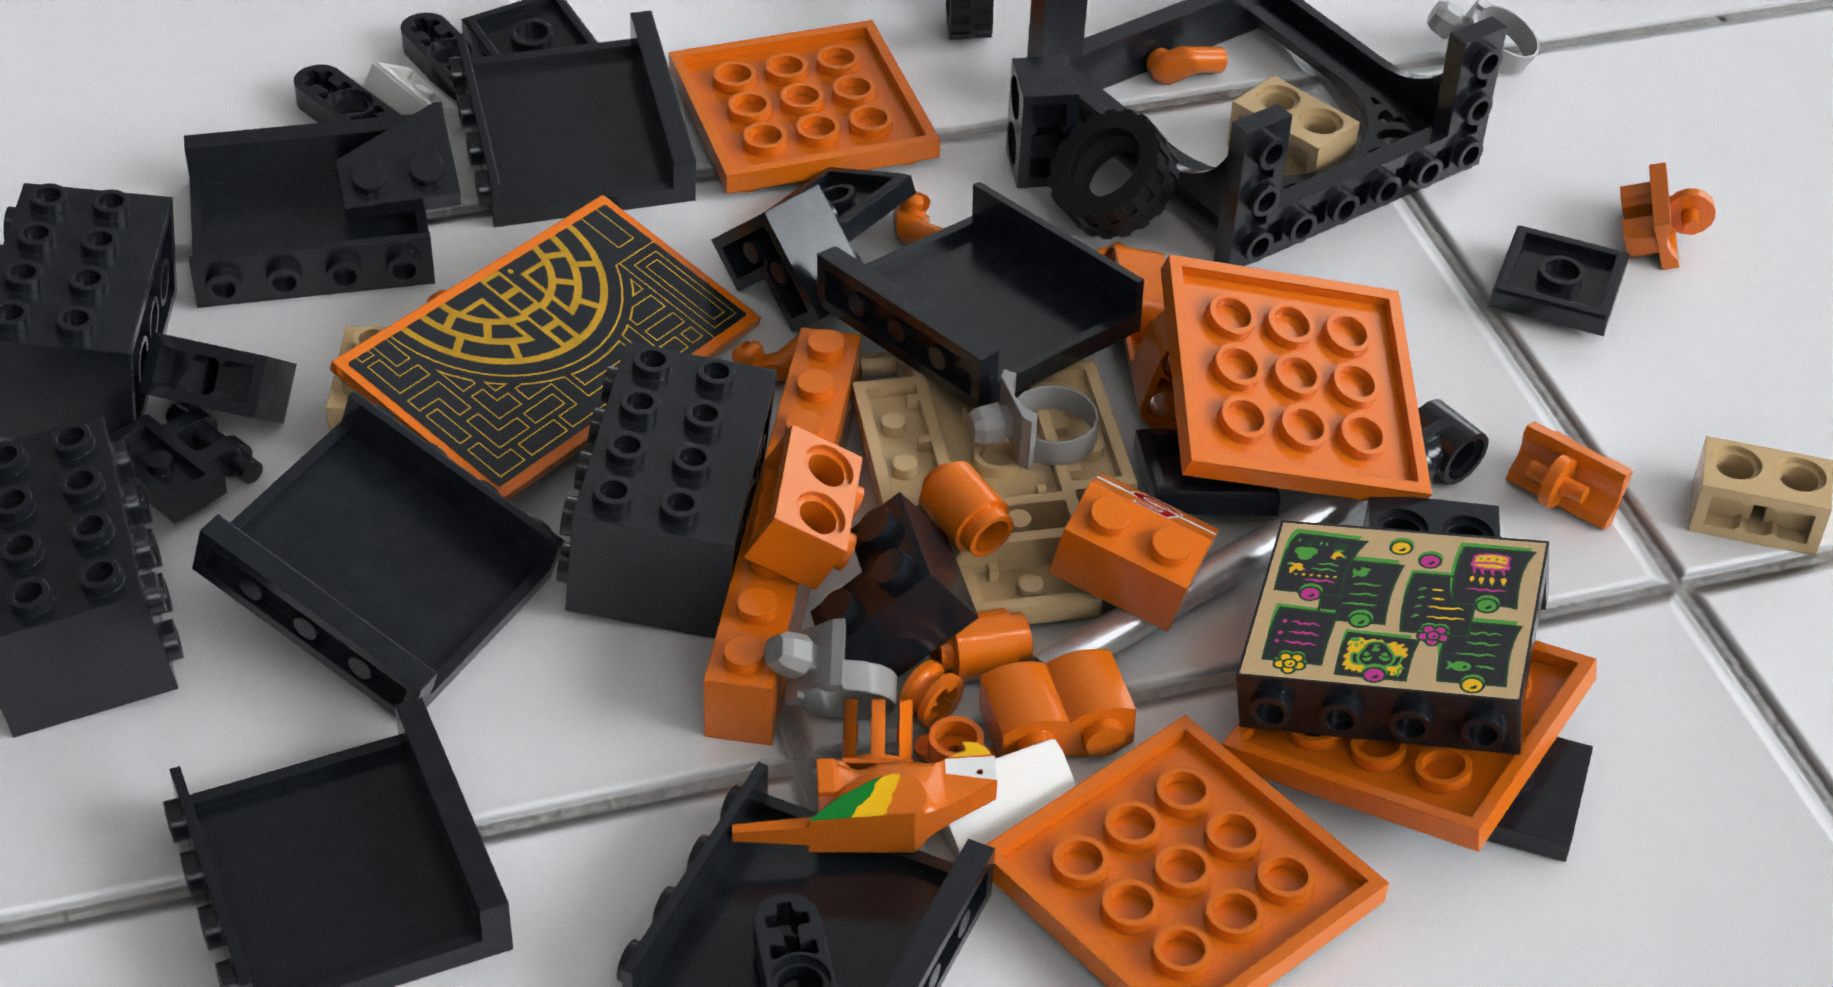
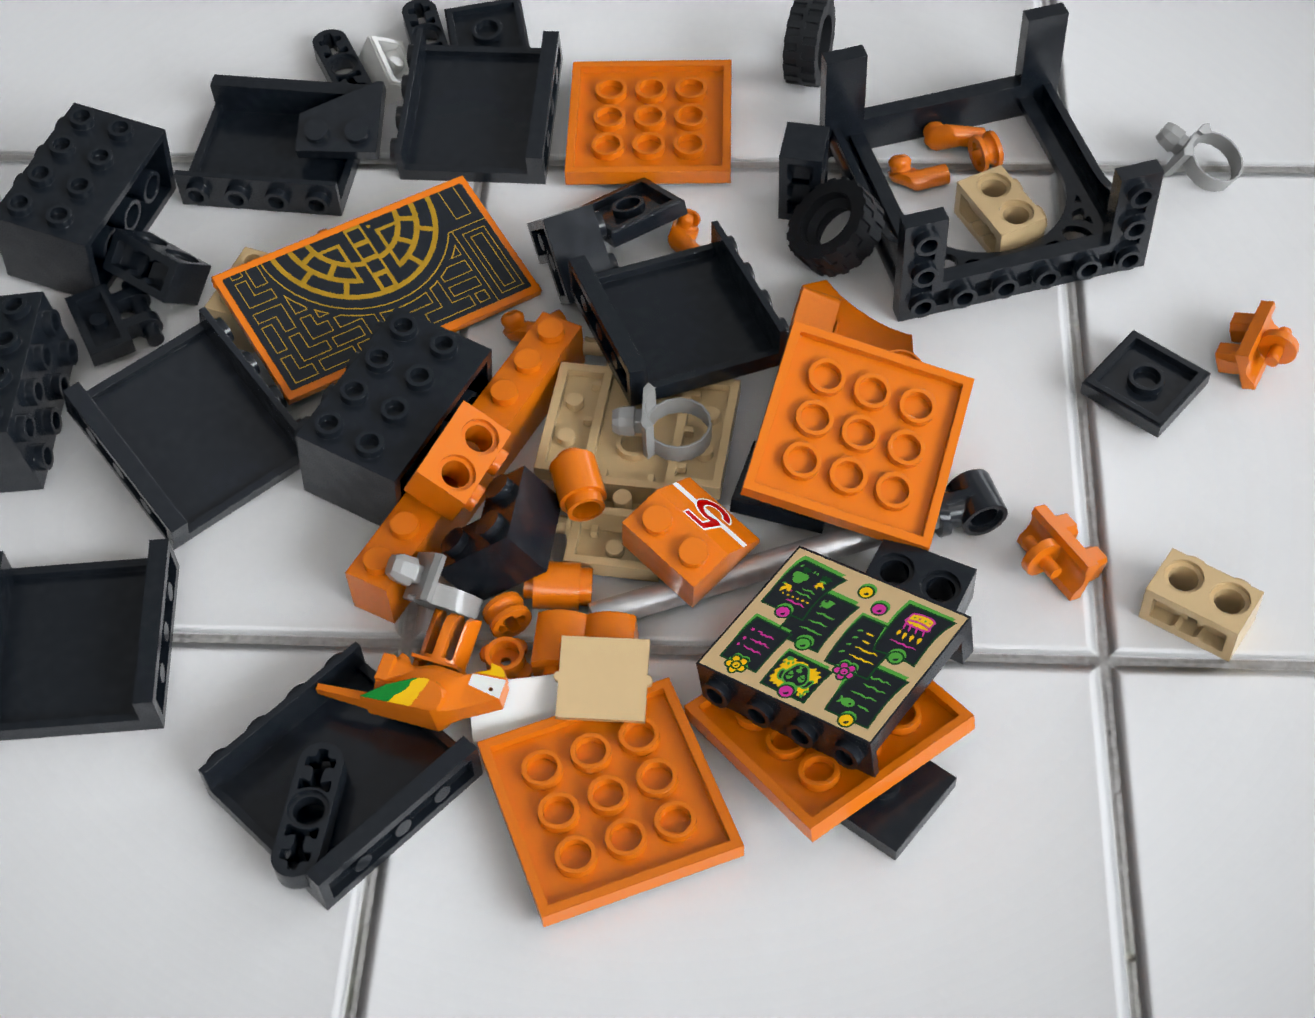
camera: 25 degrees right, 10 degrees up
none -> tan piece [553,635,653,724]
none -> orange arm [887,154,950,191]
none -> orange bush [968,130,1004,172]

